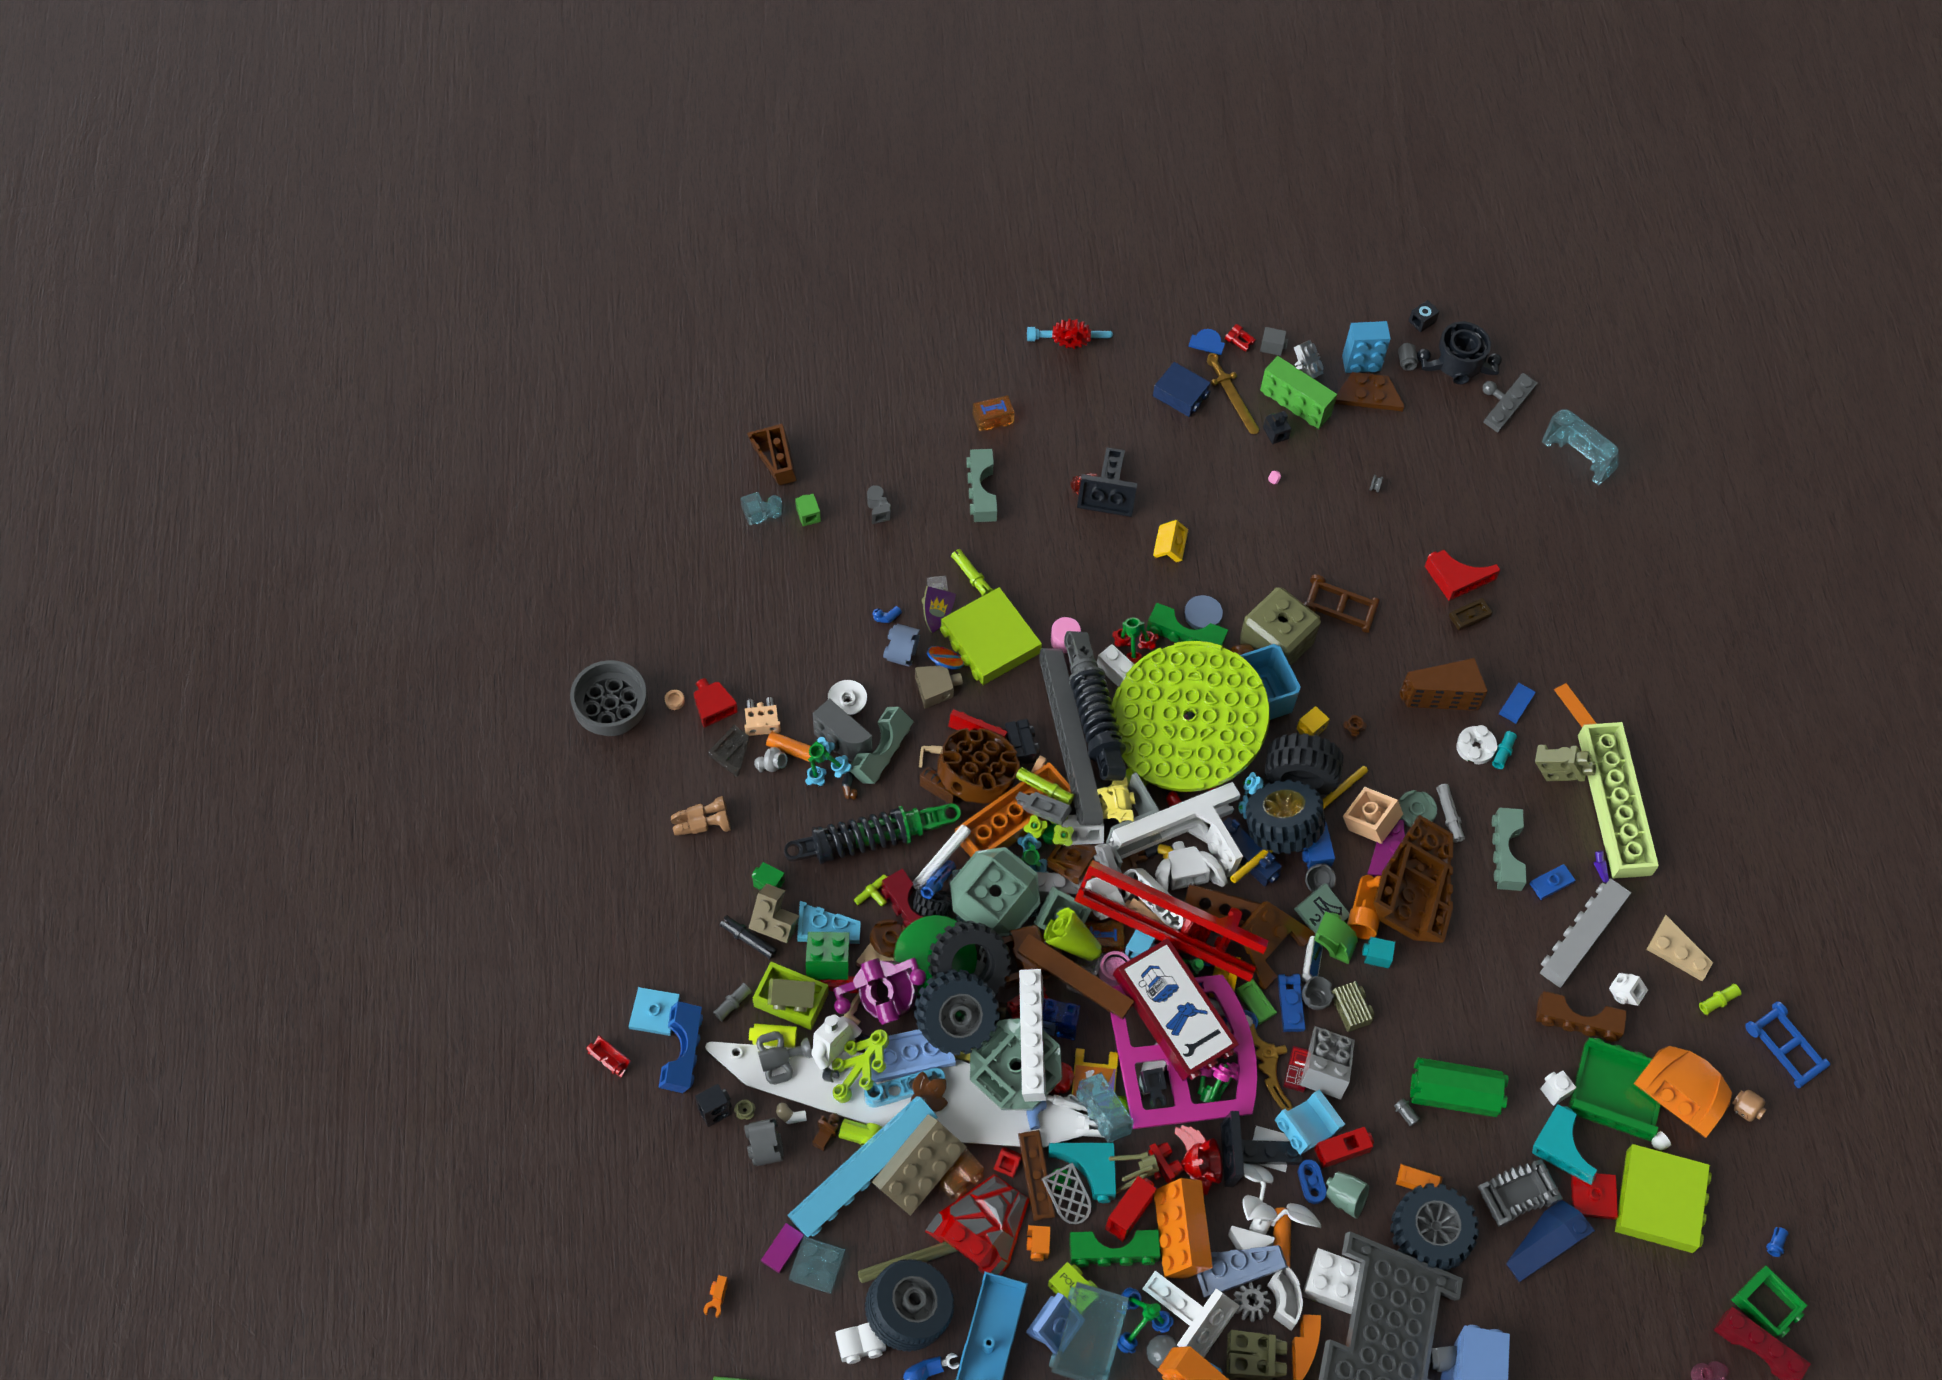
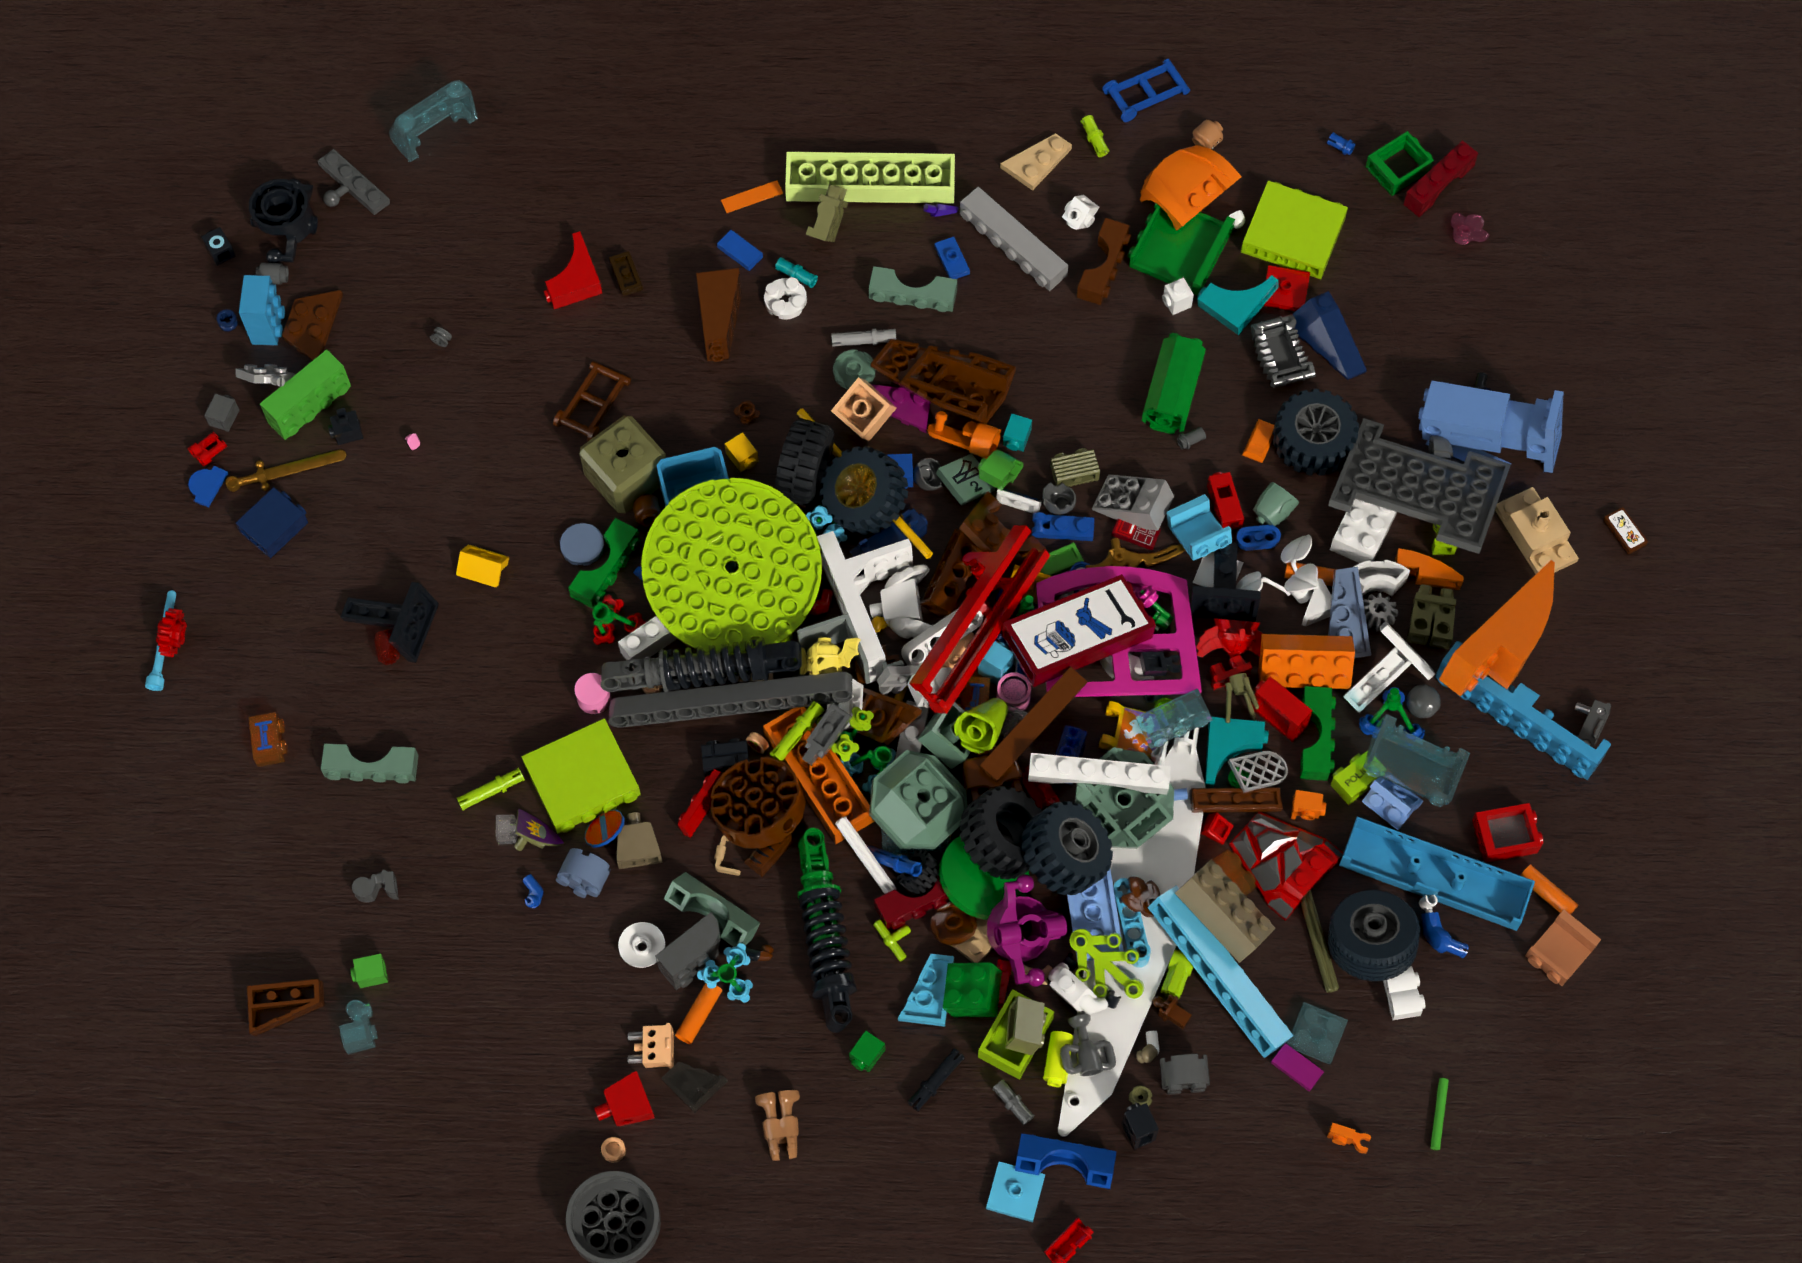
camera: 80 degrees left, 5 degrees up
dark tan brick [749,884,799,943] -> none
light grey animal [754,747,787,772] -> none

